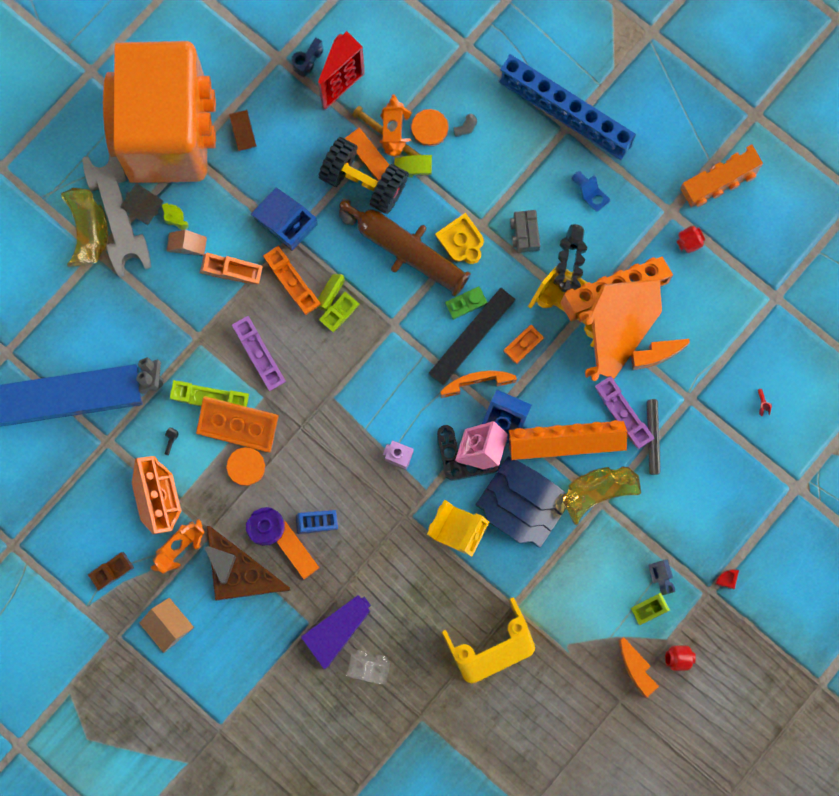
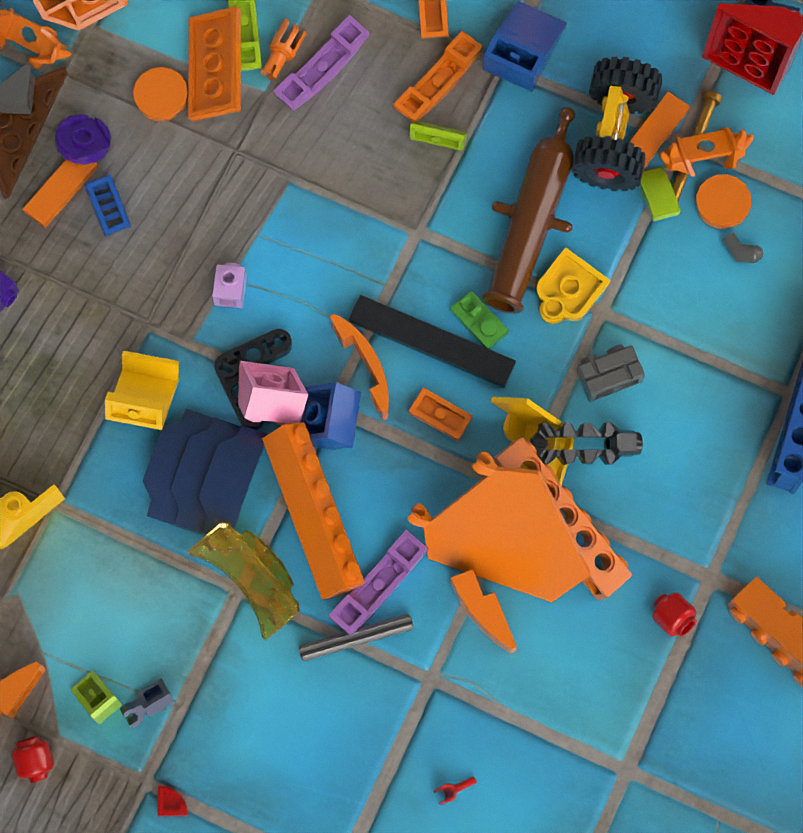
camera: 75 degrees right, 5 degrees down
lime slope [319,292,360,332] -> none
dark grey arm [339,199,357,226] -> none
blue bracket [572,171,610,212] -> none
none -> orange arm [261,18,307,81]

